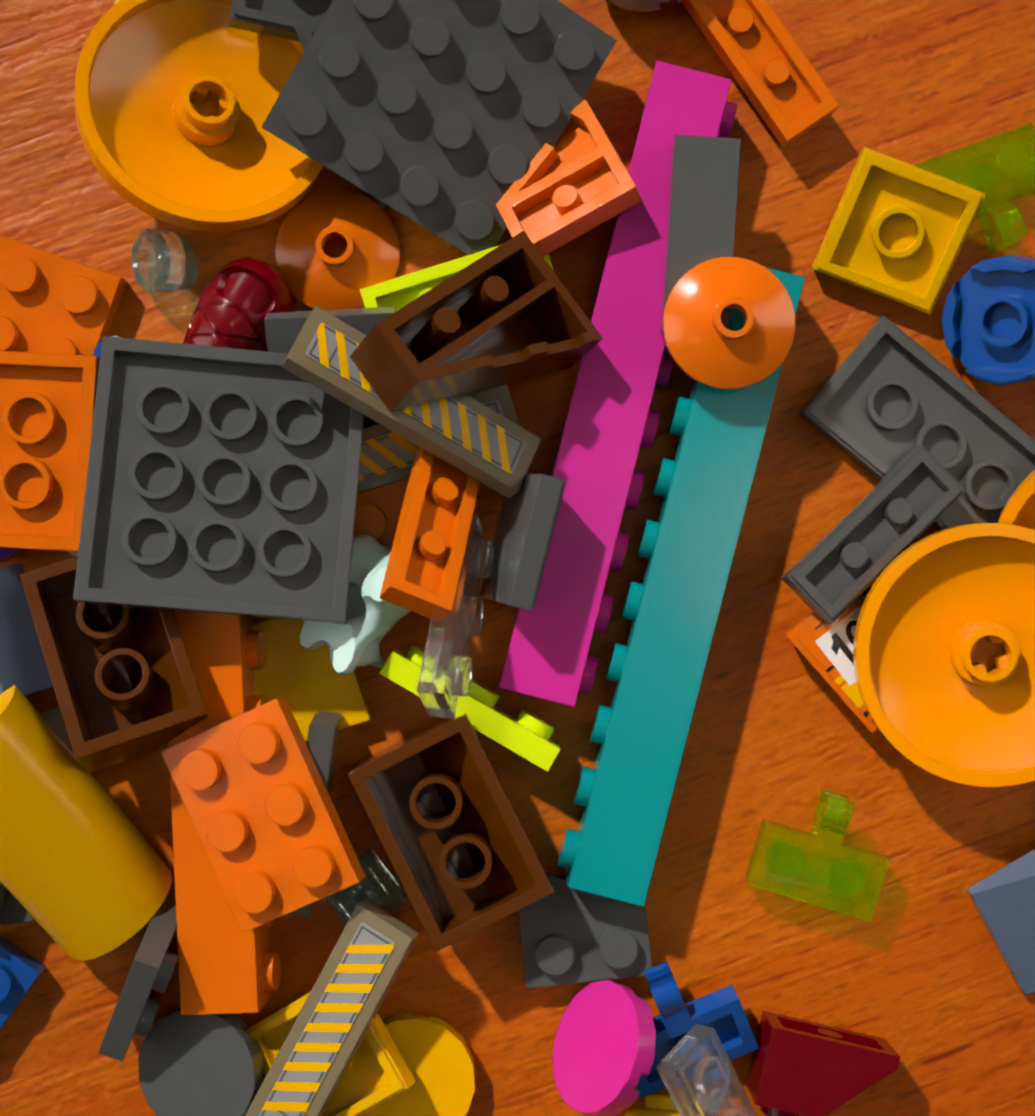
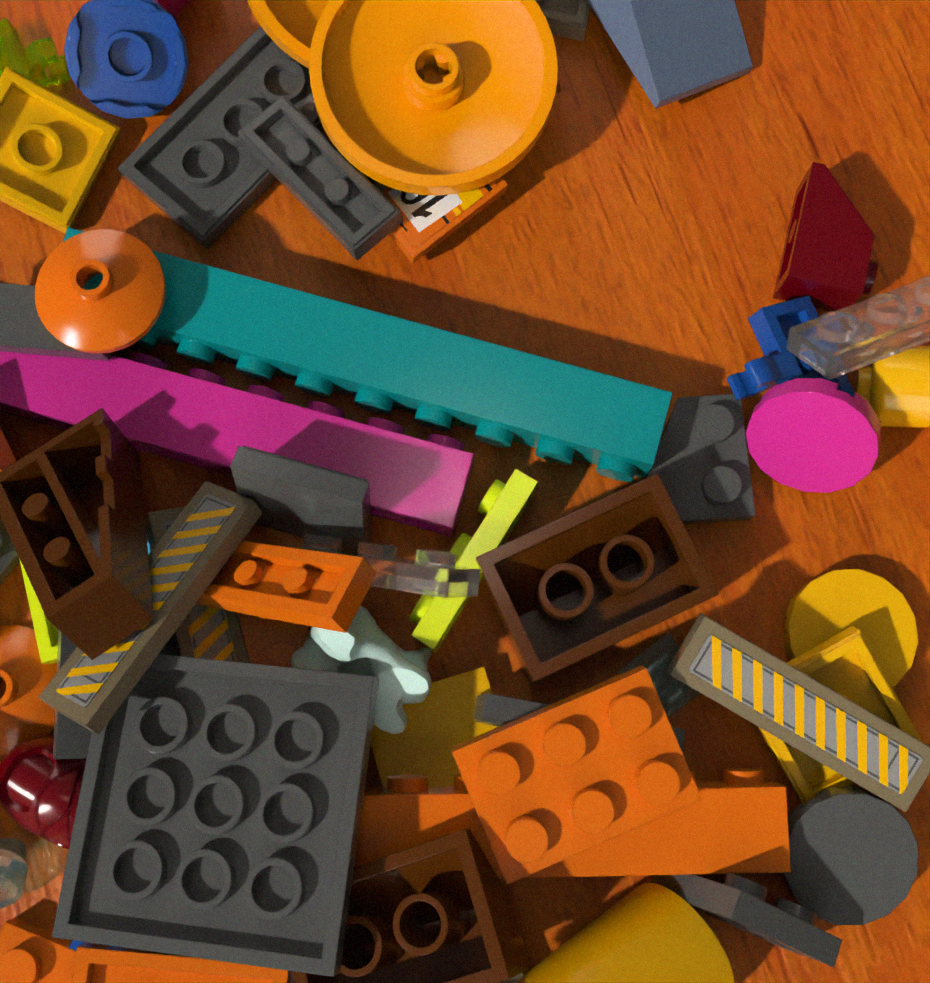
camera: 85 degrees left, 10 degrees down
clear neon green plate [744,789,890,922] -> none

